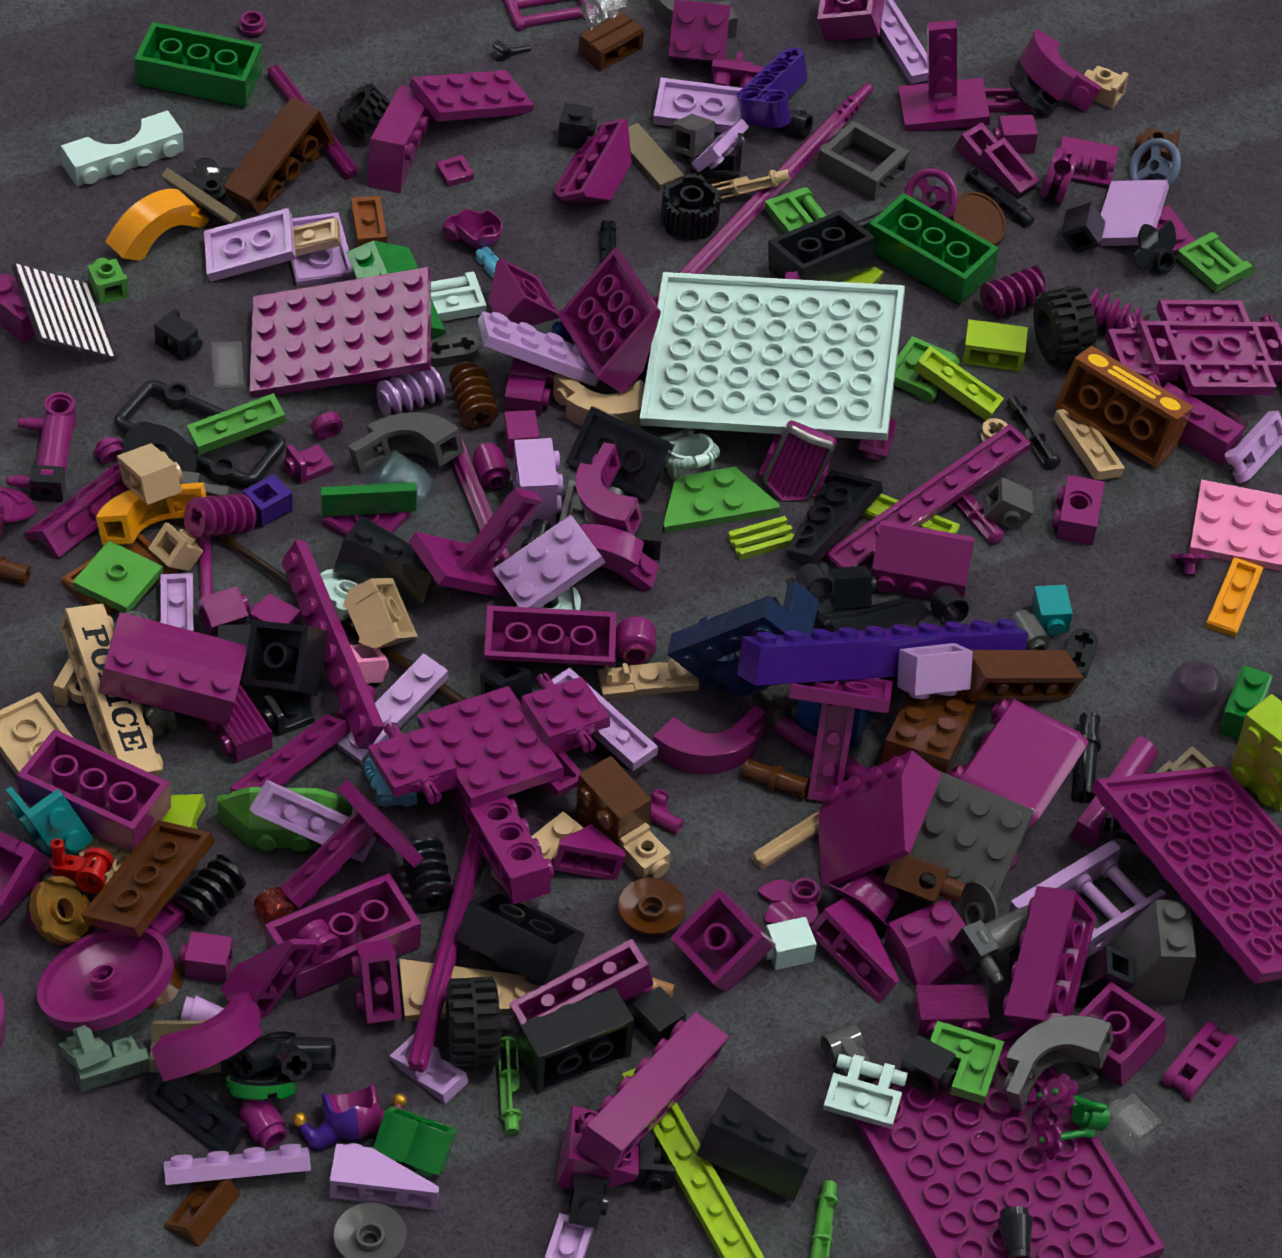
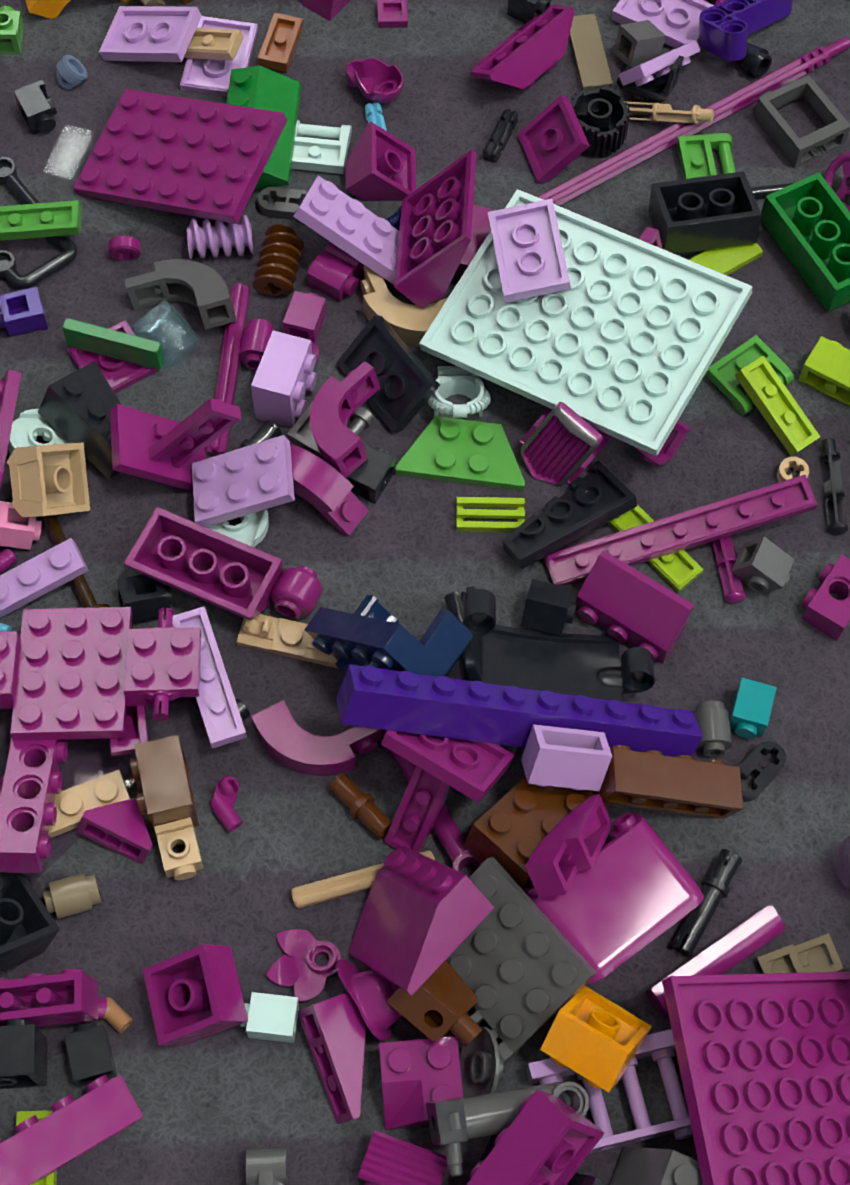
camera: 25 degrees right, 15 degrees up
magenta bracket [283,444,334,484] -> none
reddish brown dish [618,878,686,935] -> none
none -> dark tan brick [43,873,101,919]
none -> sand blue tile [56,55,87,90]
none -> lavender plate [488,199,571,303]
none -> magenta tile [517,95,590,184]
none -> magenta slope [525,794,612,898]
none -> light orange slope [540,986,652,1093]

